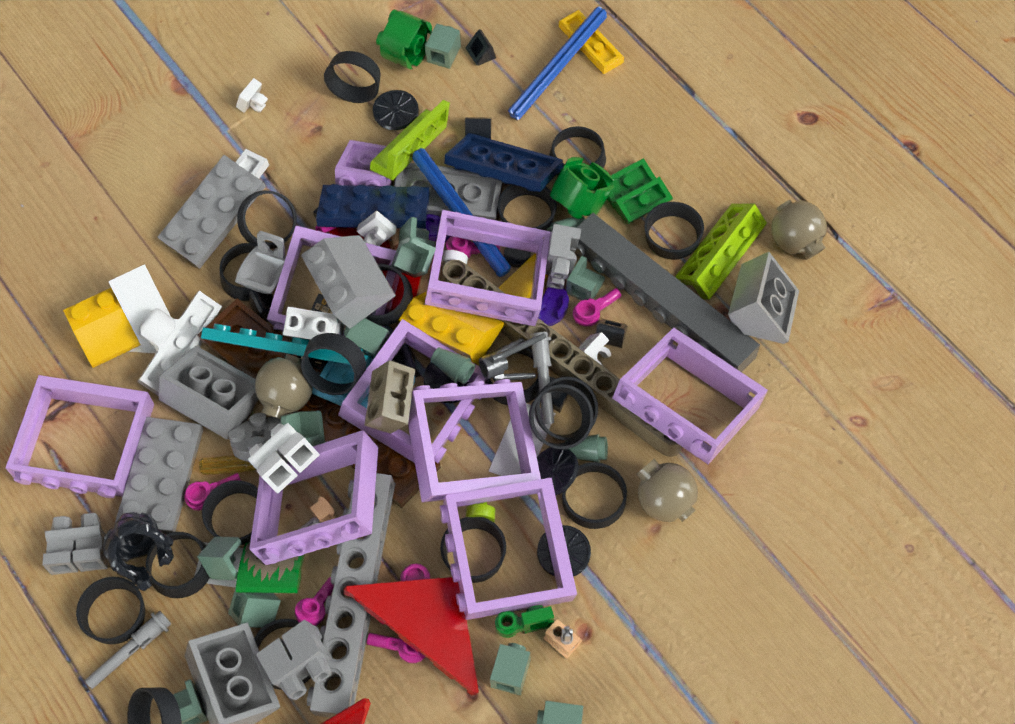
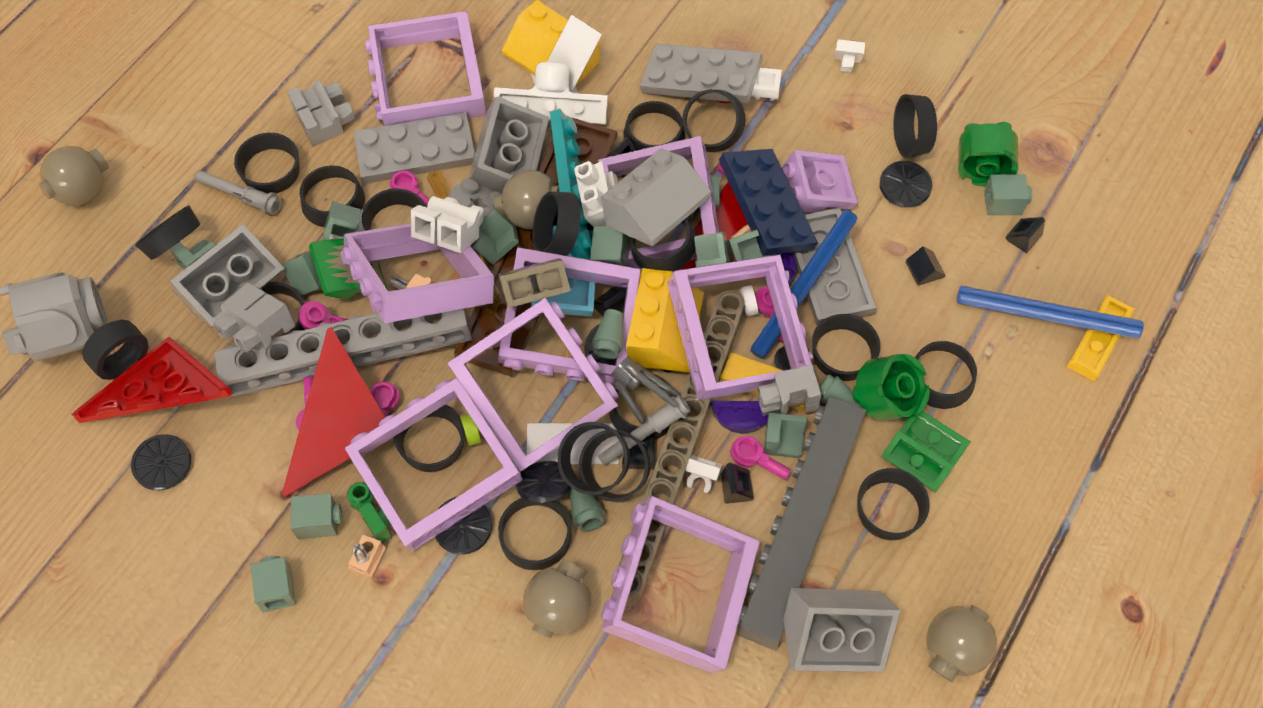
camera: 65 degrees right, 0 degrees up
black hair [103,512,174,591] -> none
light grey piece [235,231,286,294] -> none
white tile [357,211,397,246] -> none
lime fence [370,100,450,180] -> none
dark blue plate [444,133,563,192] -> none
lime fence [675,203,767,300] -> none

